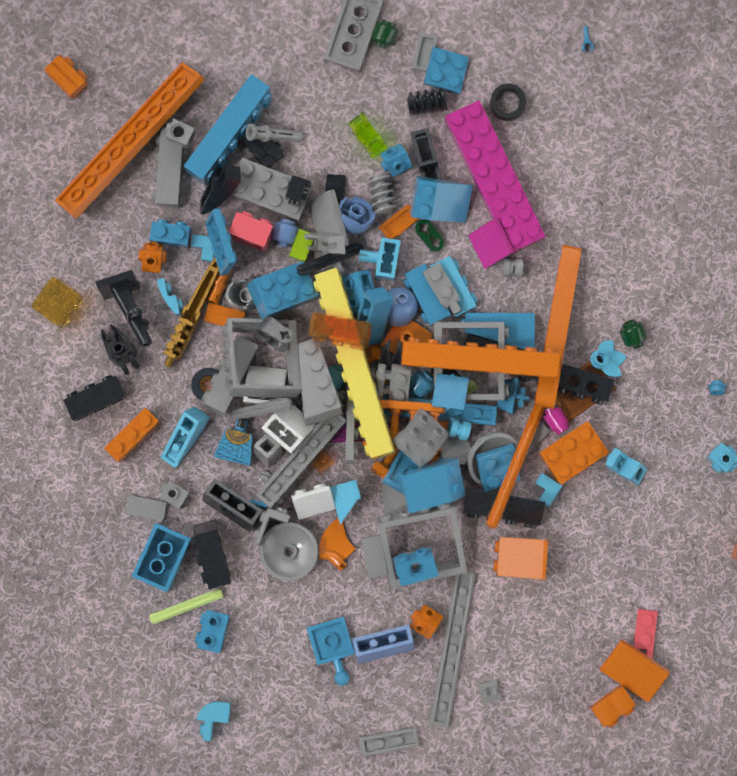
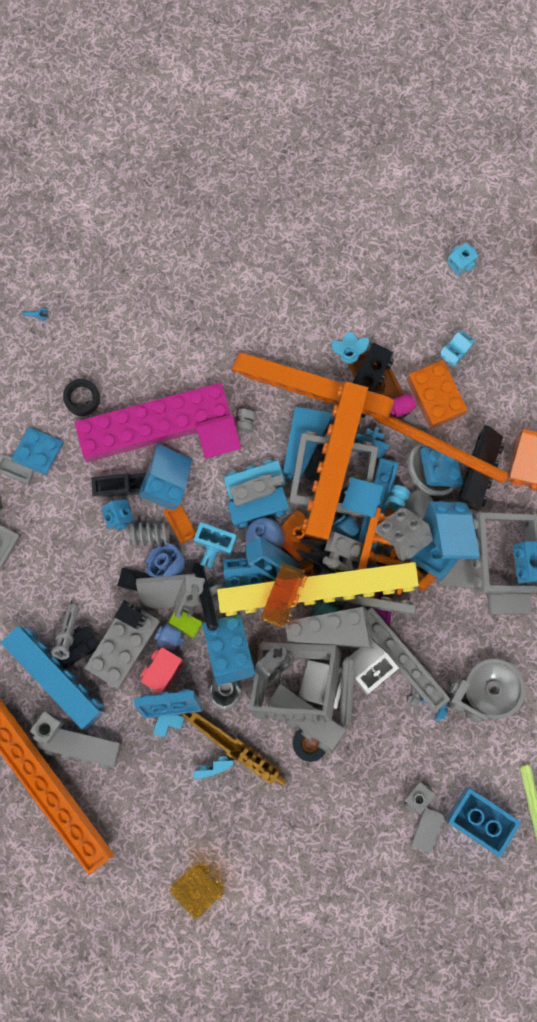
camera: 80 degrees left, 5 degrees down
black brick [63,375,127,422] -> none
black piece [95,270,152,347] -> none
black hinge [101,324,140,375] -> none
orange brick [104,408,161,463] -> none
orange brick [138,241,167,273] -> none
dark azure brick [149,219,192,248] -> none
medium azure slope [160,407,210,468] -> none
black wedge [191,519,231,589] -> none
black slope [200,164,241,215] -> none
black brick [202,479,263,532] -> none
orange tile [204,303,246,326] -> none
orange pin [207,269,233,305] -> none
torso [214,419,253,466] -> none
light grey brick [254,434,282,468] -> none
white slope [291,483,336,520] -> none
clear orange tile [310,448,335,474] -> none
orange arm [319,518,355,571] -> none
medium azure slope [330,480,361,524] -> none
clear neon green brick [347,112,388,159] -> none
black piece [407,87,447,116] -> none
dark green beam [415,220,444,252] -> none
medium azure piece [535,473,562,507] -> none
dark green head [619,319,648,349] -> none
dark azure plate [708,380,727,395] -> none

